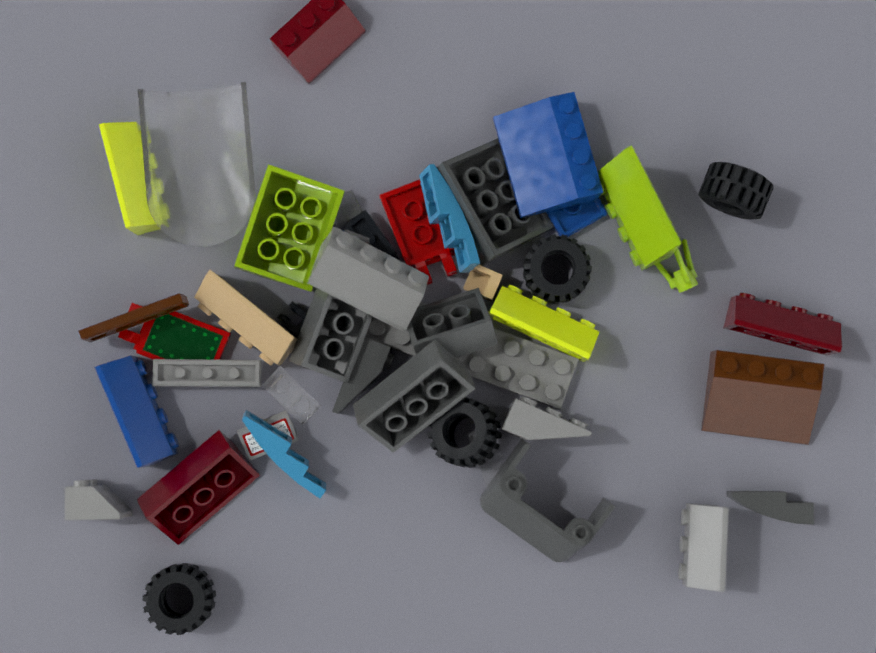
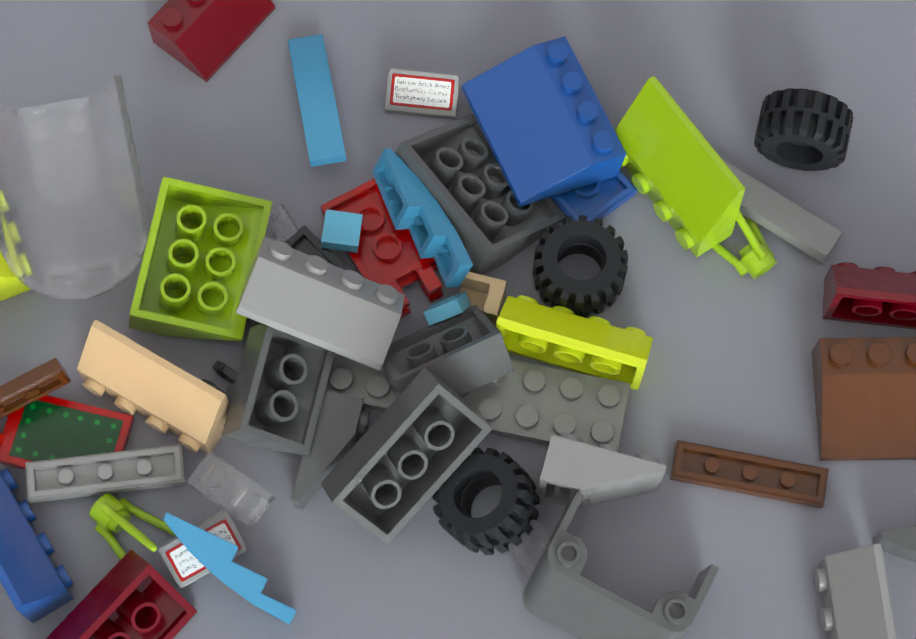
camera: 15 degrees left, 15 degrees down
none -> lime plant [89,493,176,560]
none -> dark azure slope [288,34,347,167]
none -> medium azure tile [321,209,363,253]
none -> slope [385,68,460,119]
none -> medium azure tile [423,291,471,326]
none -> reddish brown tile [670,440,829,508]
none -> light grey tile [722,159,843,263]

